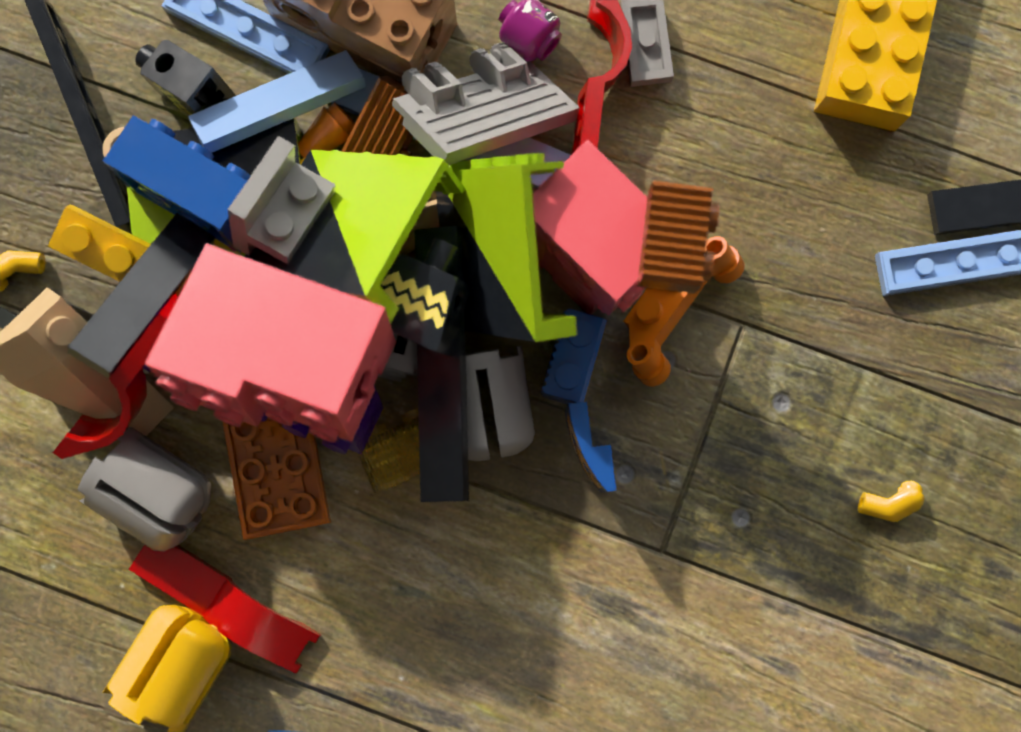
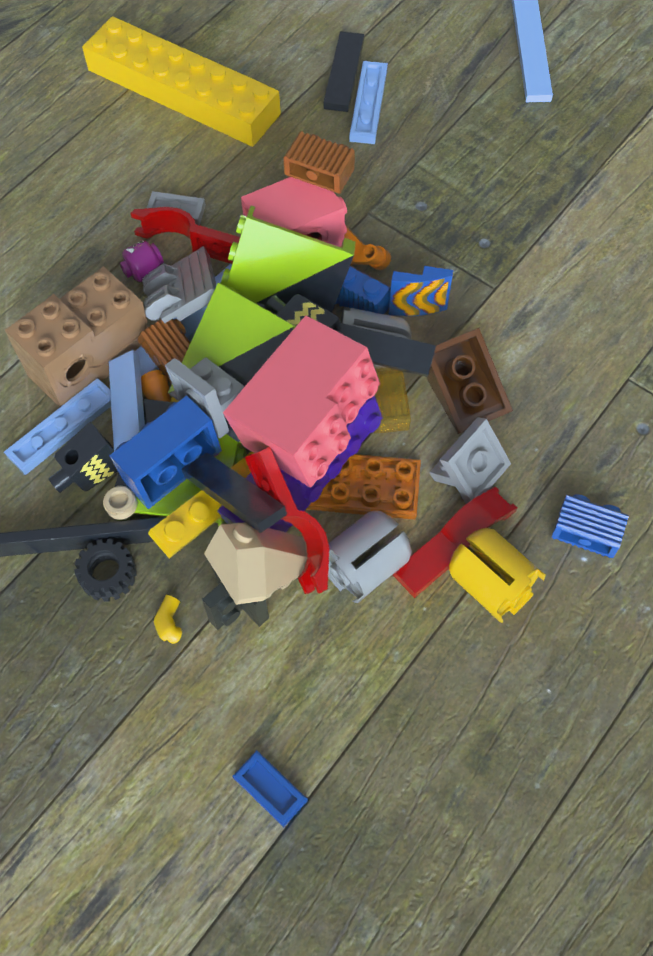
camera: 70 degrees left, 20 degrees down
yellow arm [858,481,925,522] -> none
none -> black tyre [74,539,137,602]
none -> reddish brown slope [427,328,513,434]
none -> light grey bracket [429,417,511,504]

